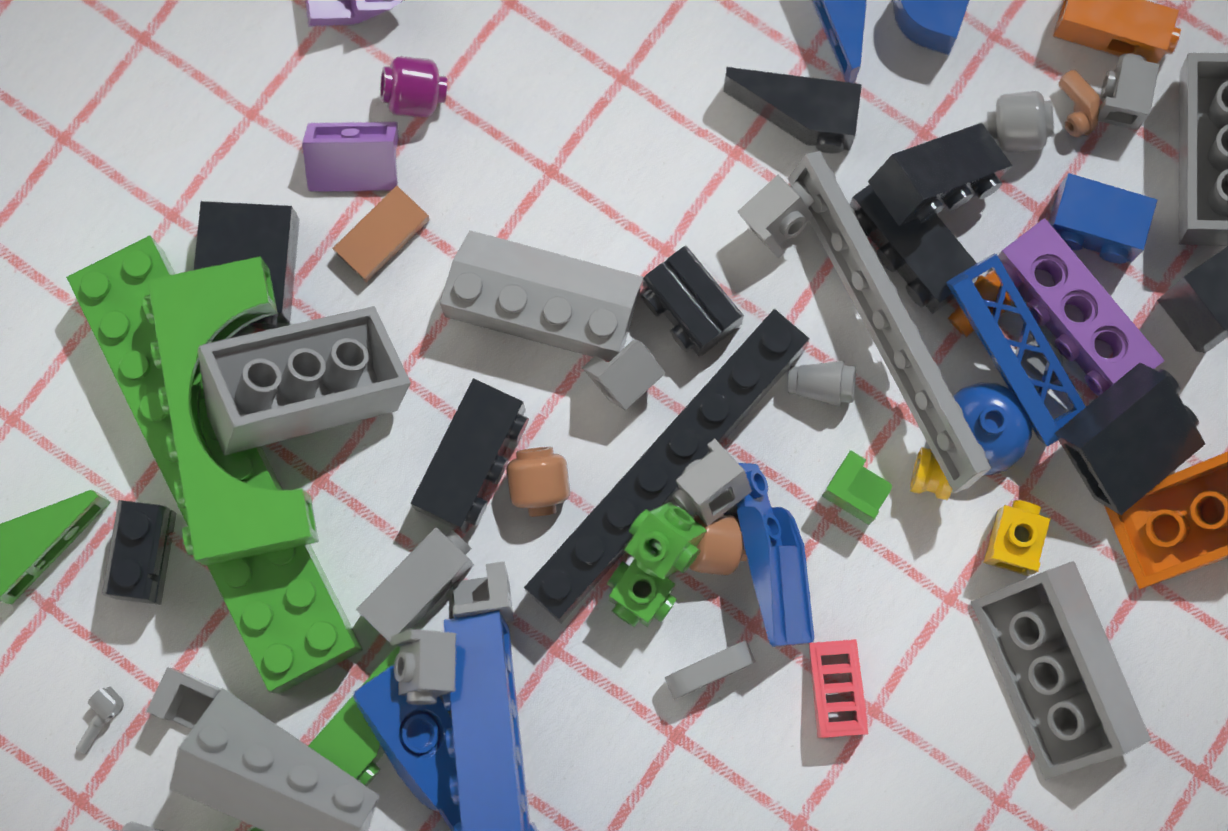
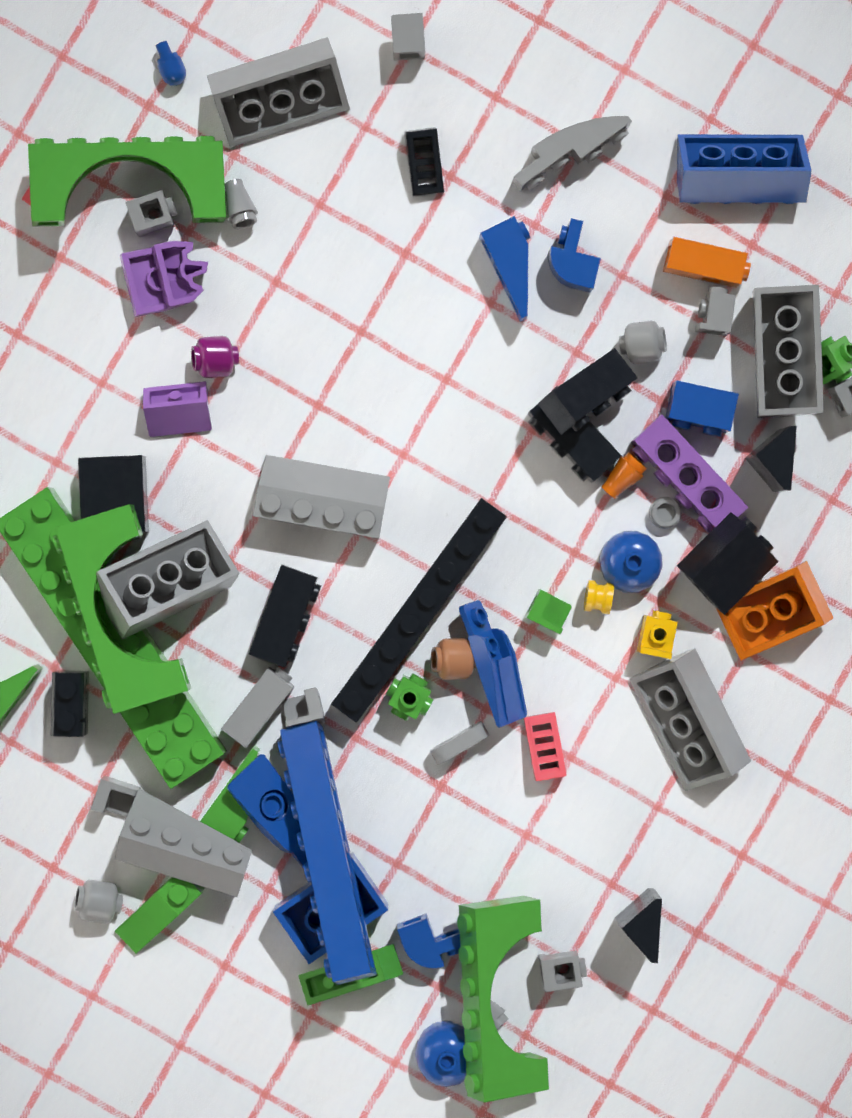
camera: 10 degrees left, 10 degrees up
light grey hand [76,687,124,754] -> none
nougat tile [333,186,430,283] -> none
light grey brick [391,629,456,705] -> none
nougat head [506,447,570,517] -> none
light grey panel [582,339,666,410] -> none
bright green brick [625,502,708,580] -> none
black brick [641,245,744,357] -> none
light grey brick [672,439,752,526] -> none
black slope [723,67,862,154] -> none
light grey brick [737,175,815,258] -> none
light grey plate [788,151,991,493] -> none
light grey cone [788,361,856,407] -> none
blue fence [946,253,1086,447] -> none
nougat arm [1058,70,1100,137] -> none

